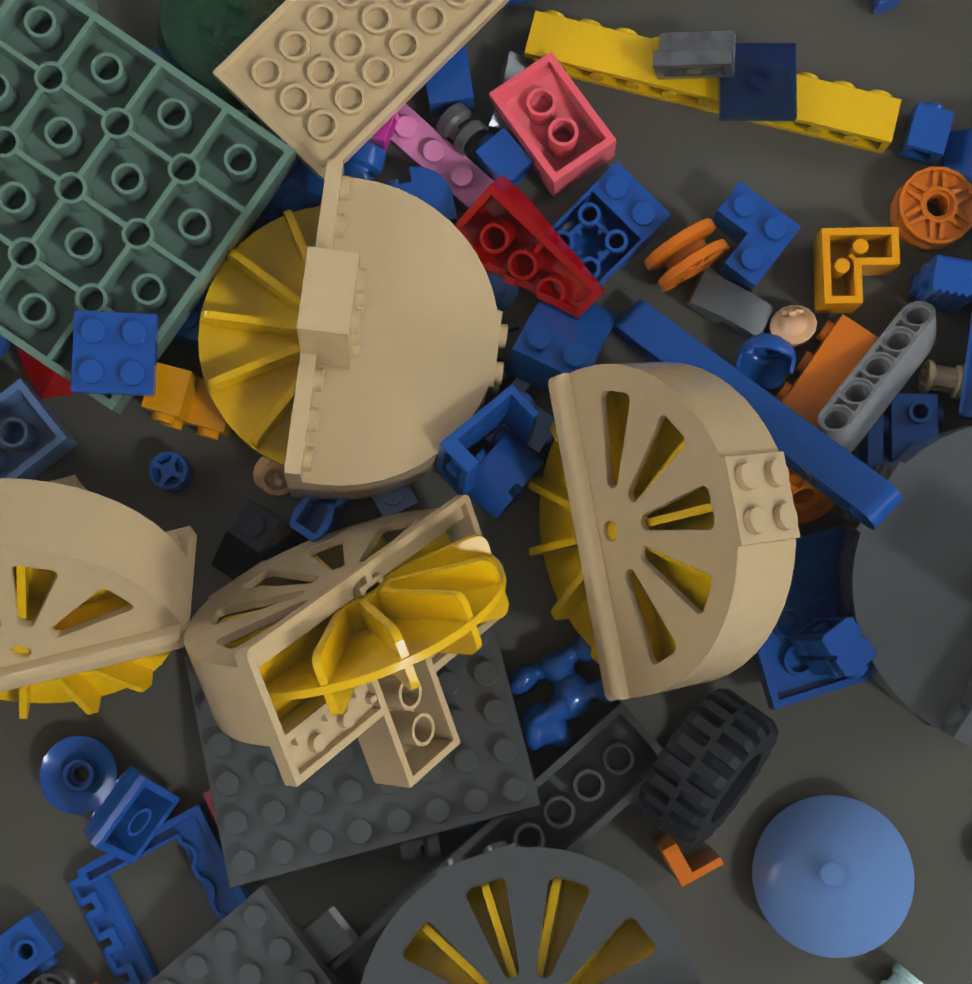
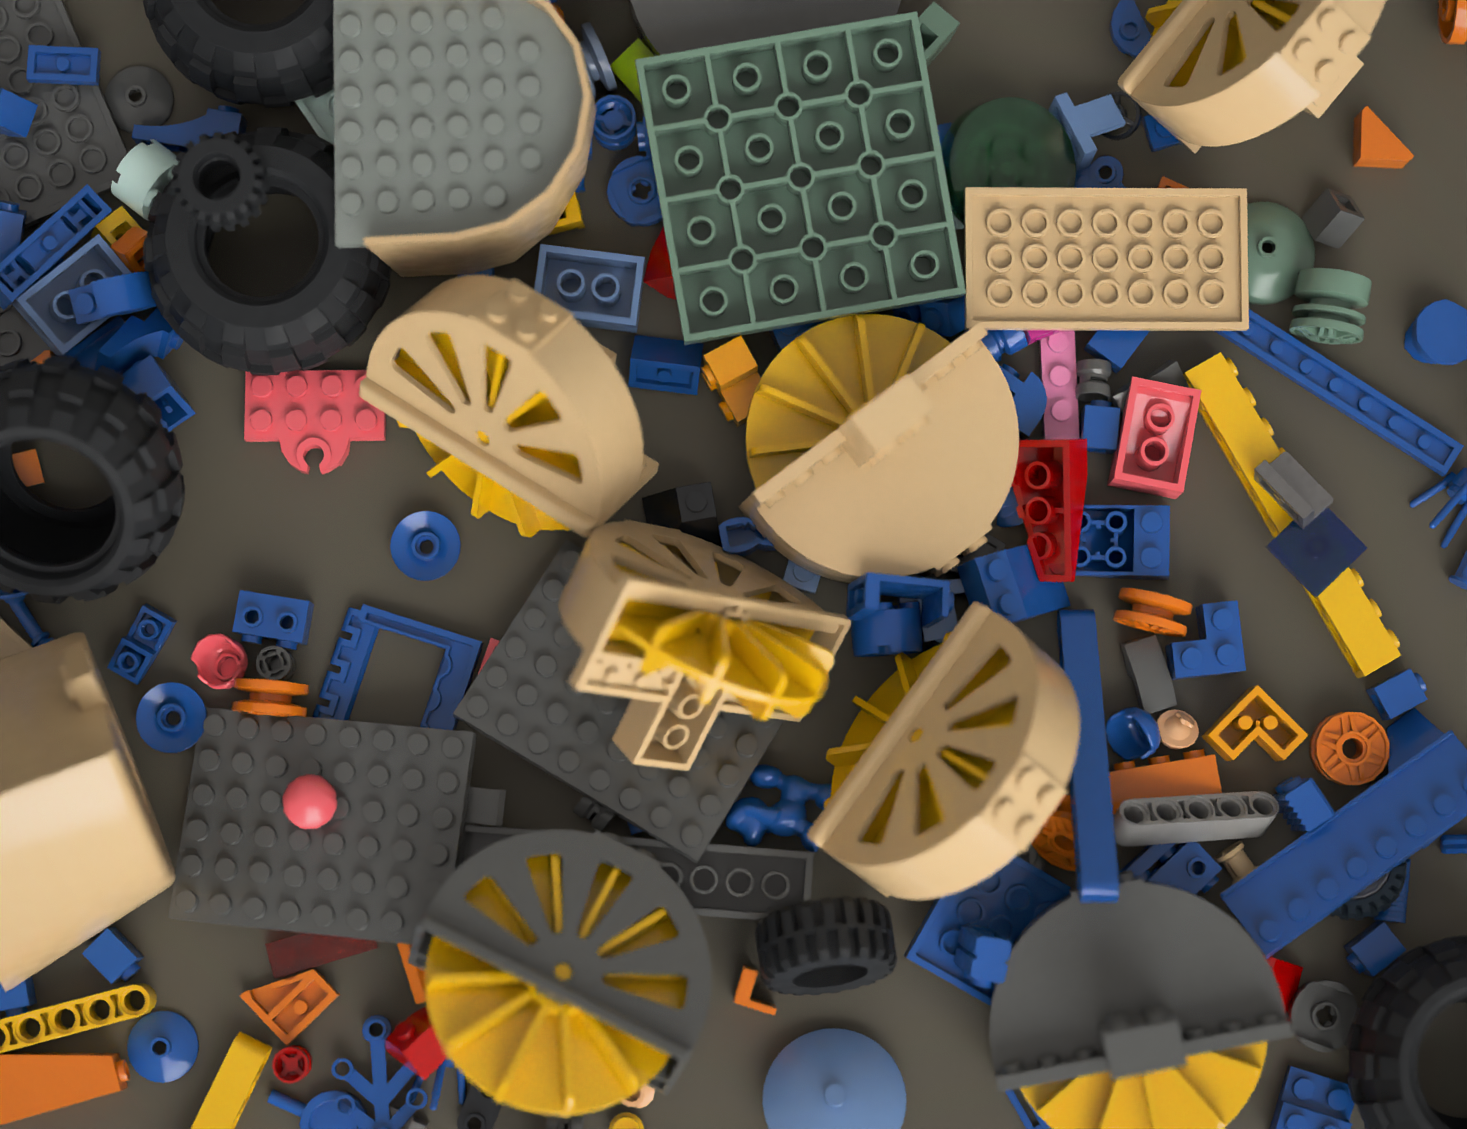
camera: 40 degrees right, 0 degrees up
blue plate [71,310,159,396] -> none
blue slope [83,764,181,865] -> none
blue wheel [149,451,193,492] -> none
light nougat hat [253,456,289,496] -> none
none -> blue panel [628,335,704,395]

